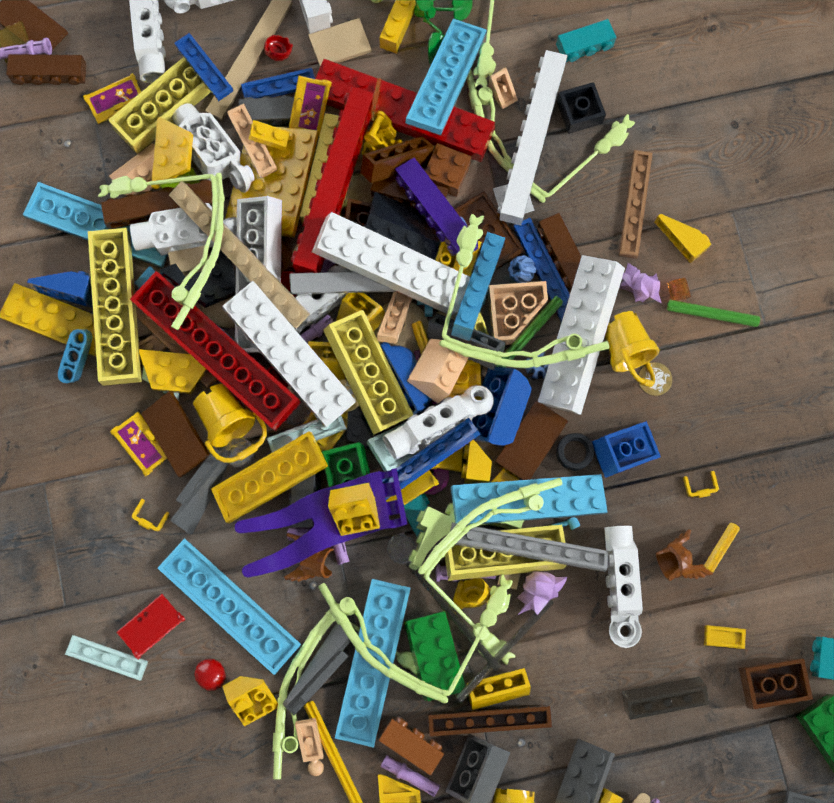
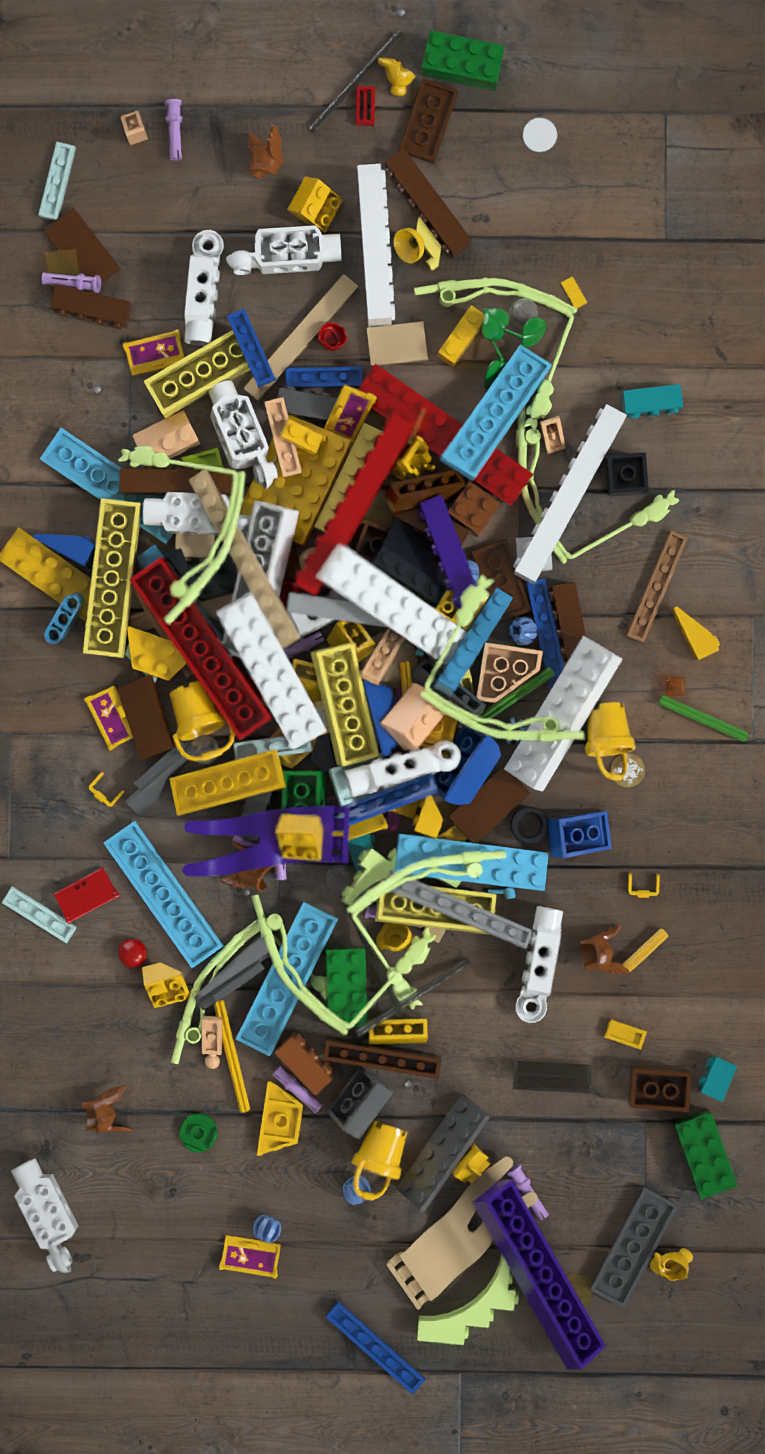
camera: 25 degrees right, 10 degrees up
yellow wing [151,117,193,189] -> none
lavender hair [517,571,567,615] -> none
lavender hair [619,263,662,303] -> none

